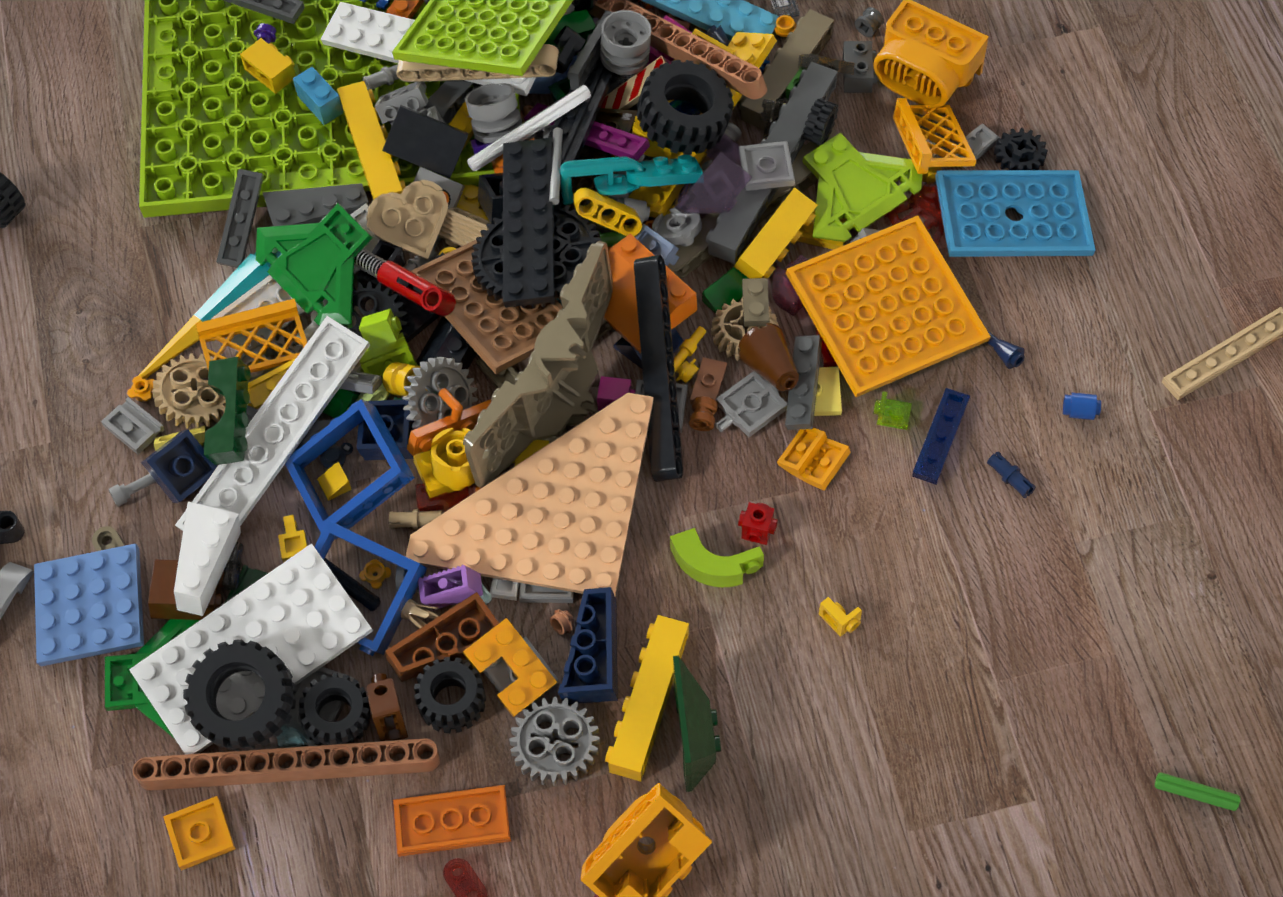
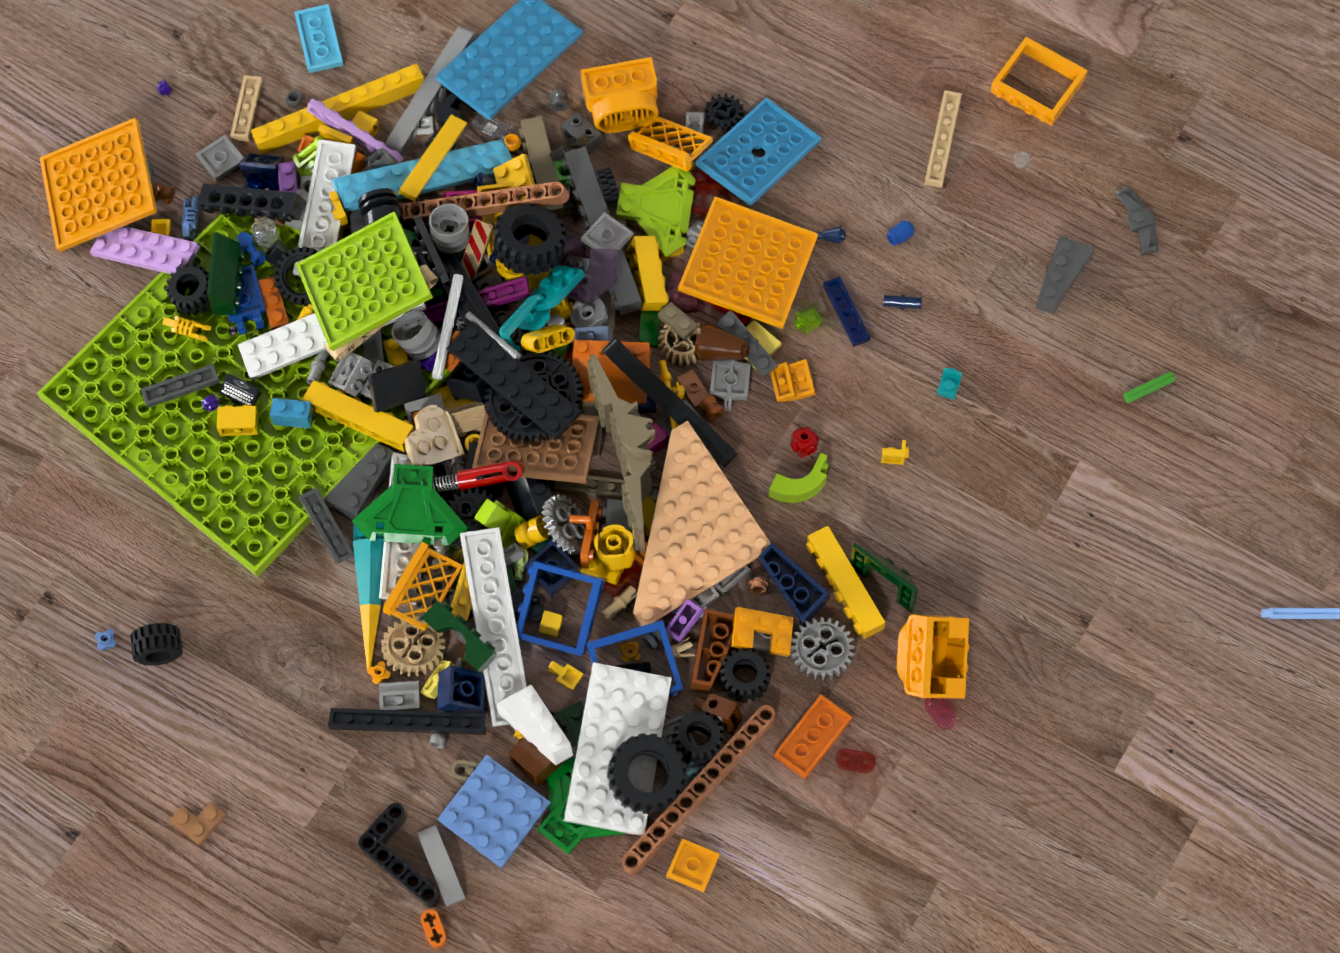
camera: 45 degrees left, 5 degrees up
none -> slope [219,373,262,406]
none -> black plate [328,708,488,735]
none -> teal bracket [937,368,962,400]
none -> dark grey wedge [1035,237,1095,314]

